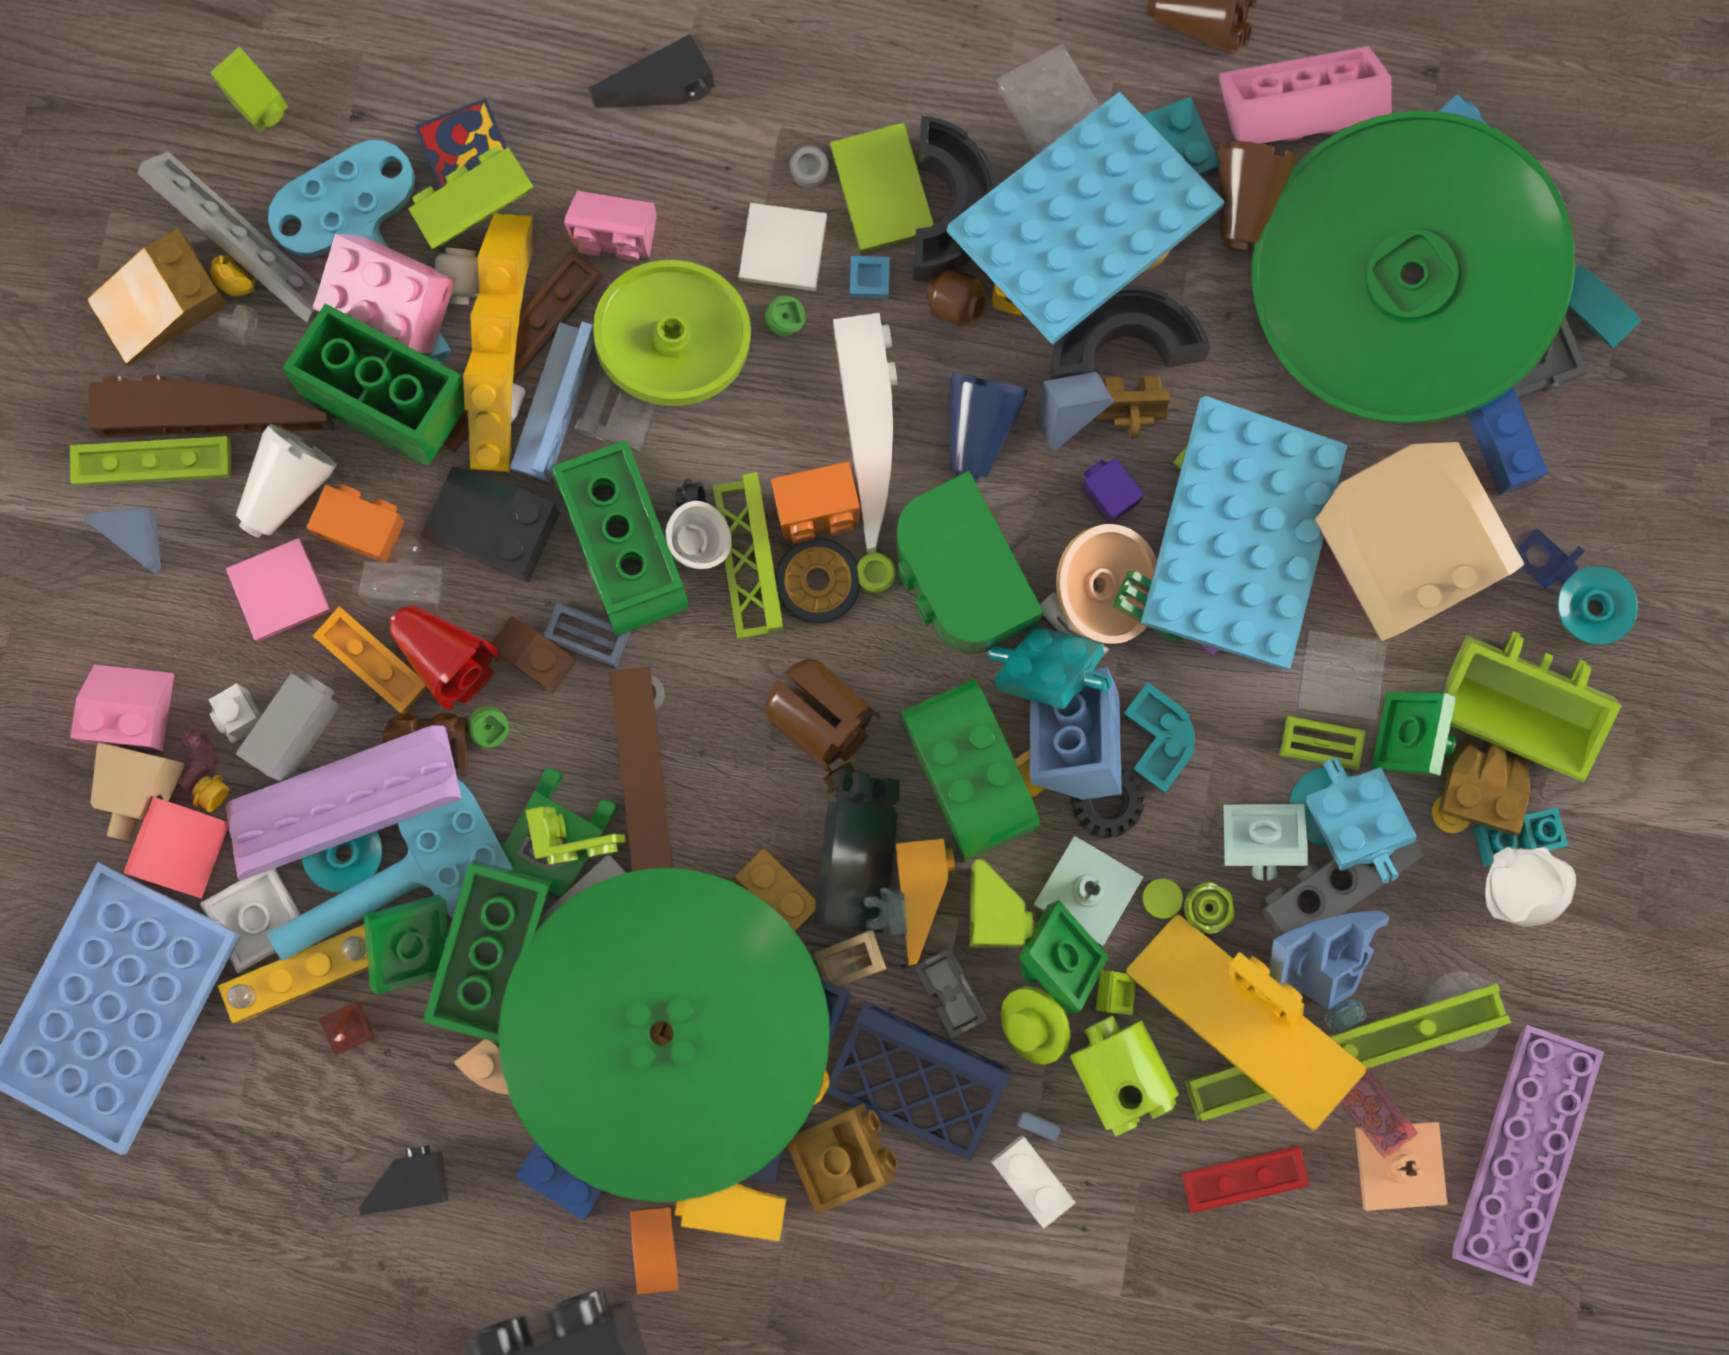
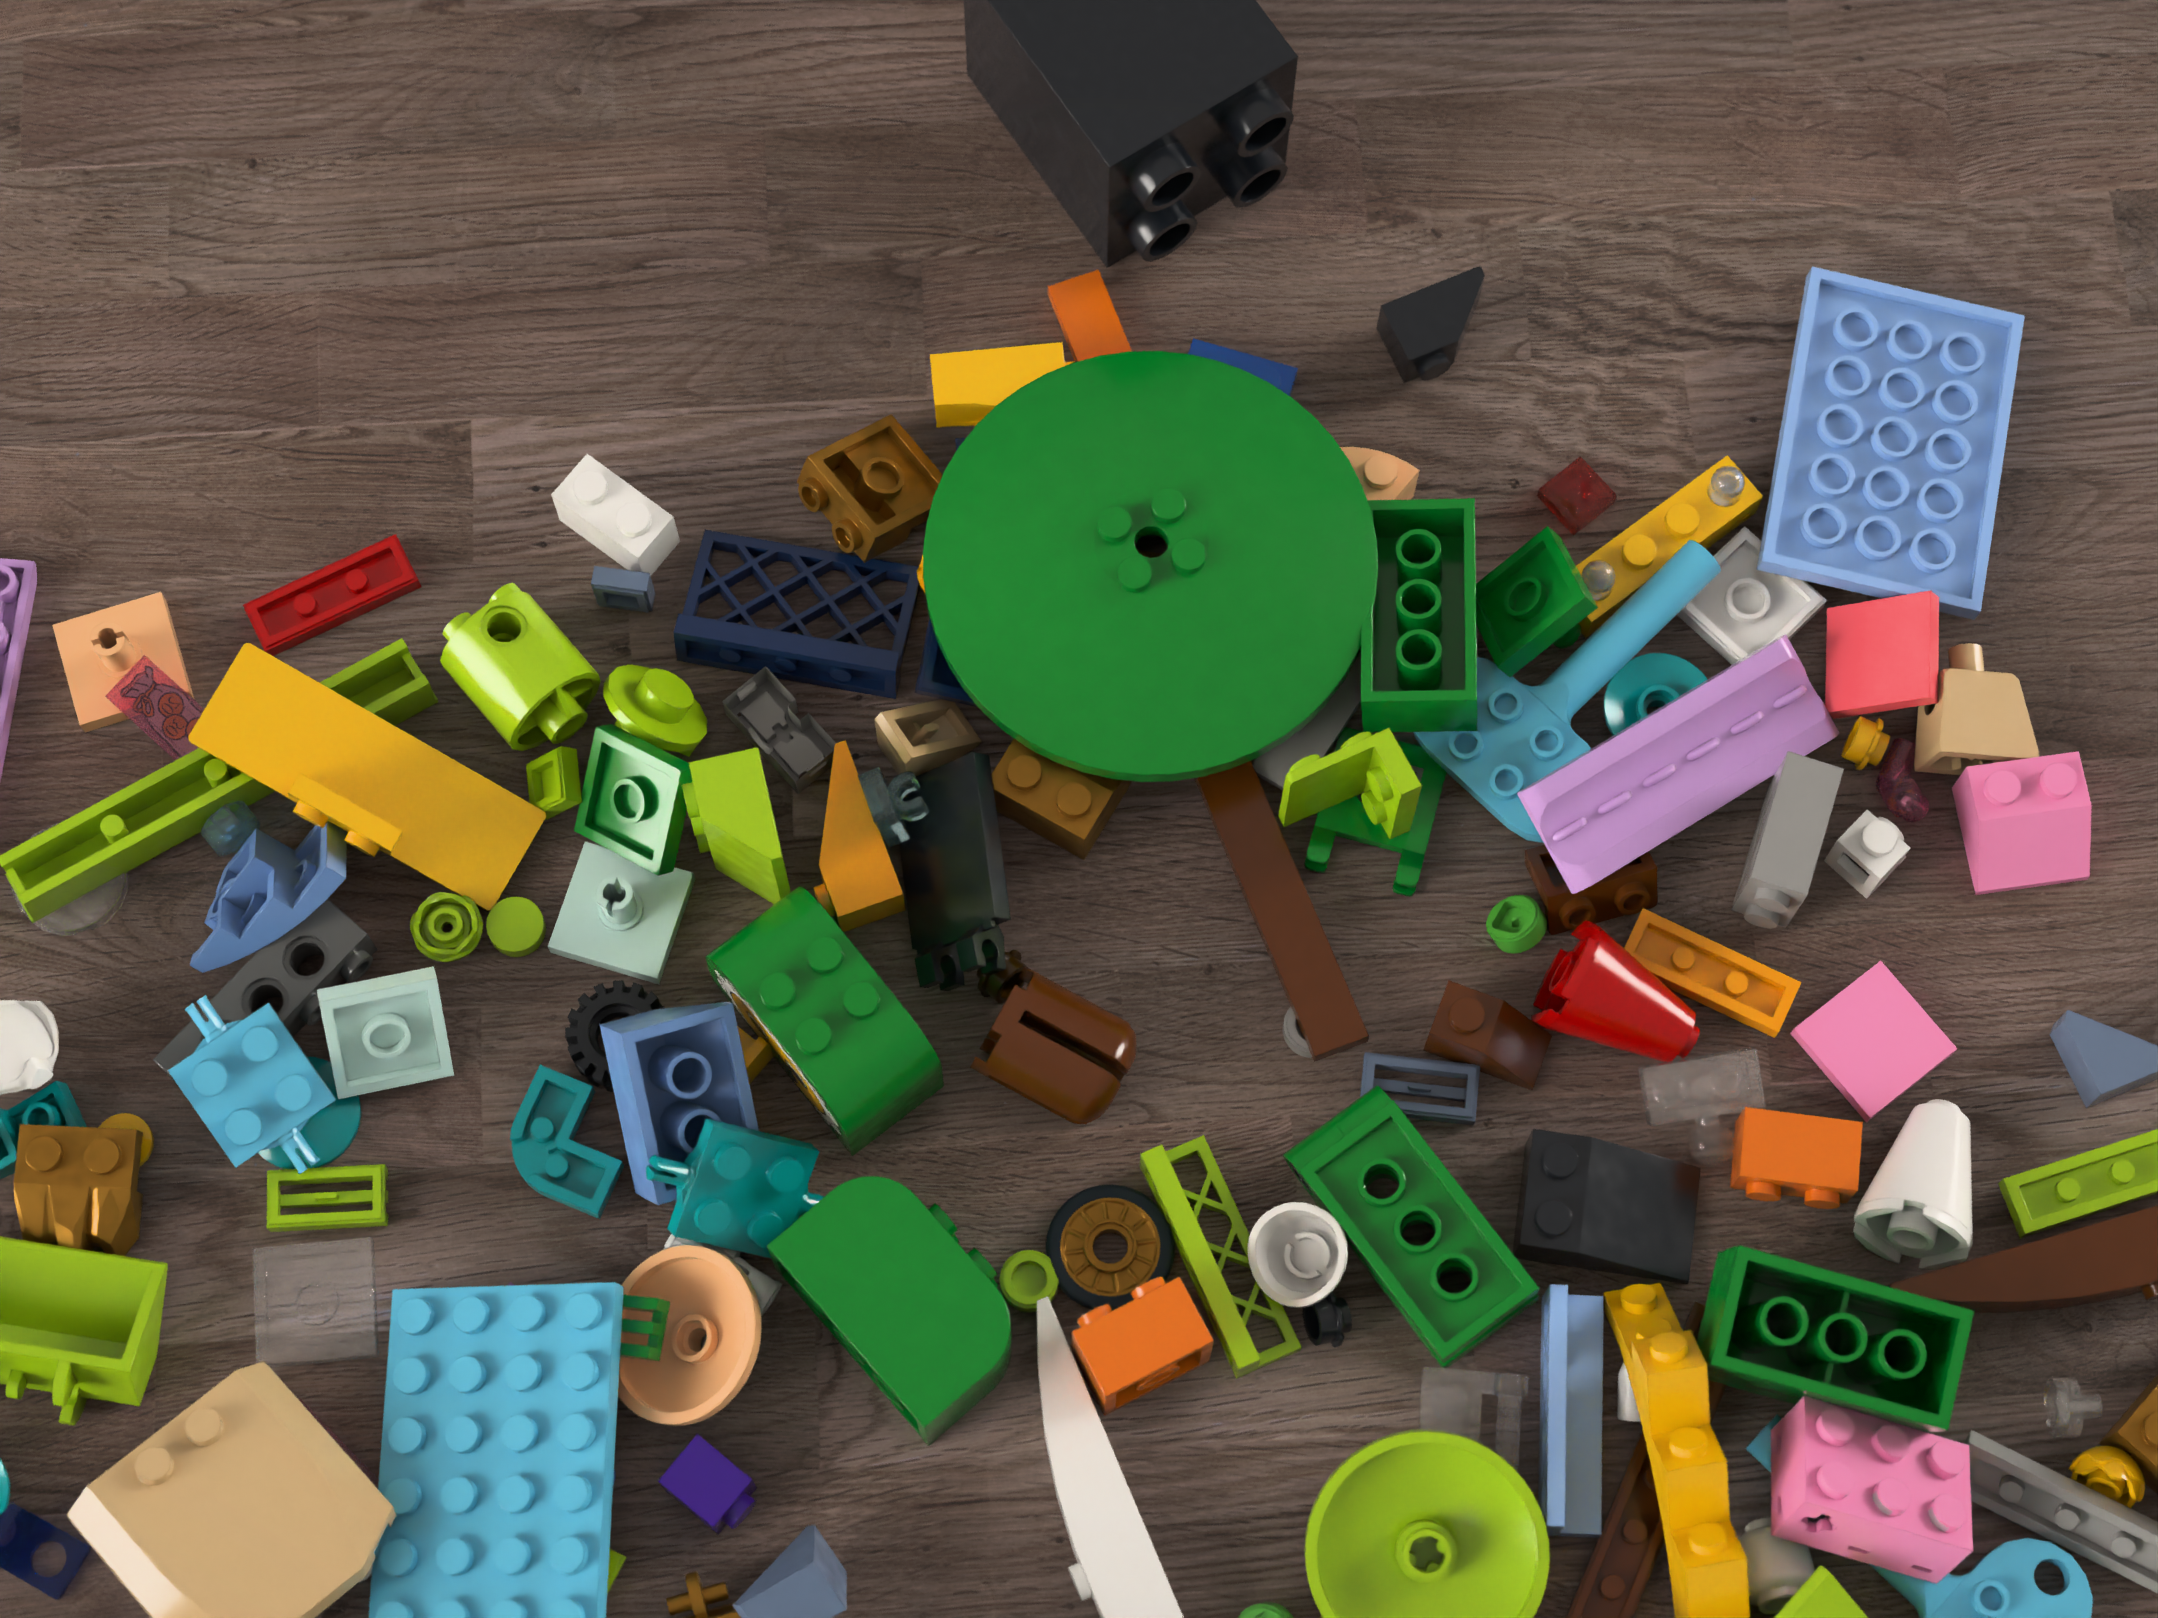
camera: 165 degrees right, 10 degrees down
dark blue cone [949,372,1028,484] -> none
green tile [1371,692,1456,776] -> none

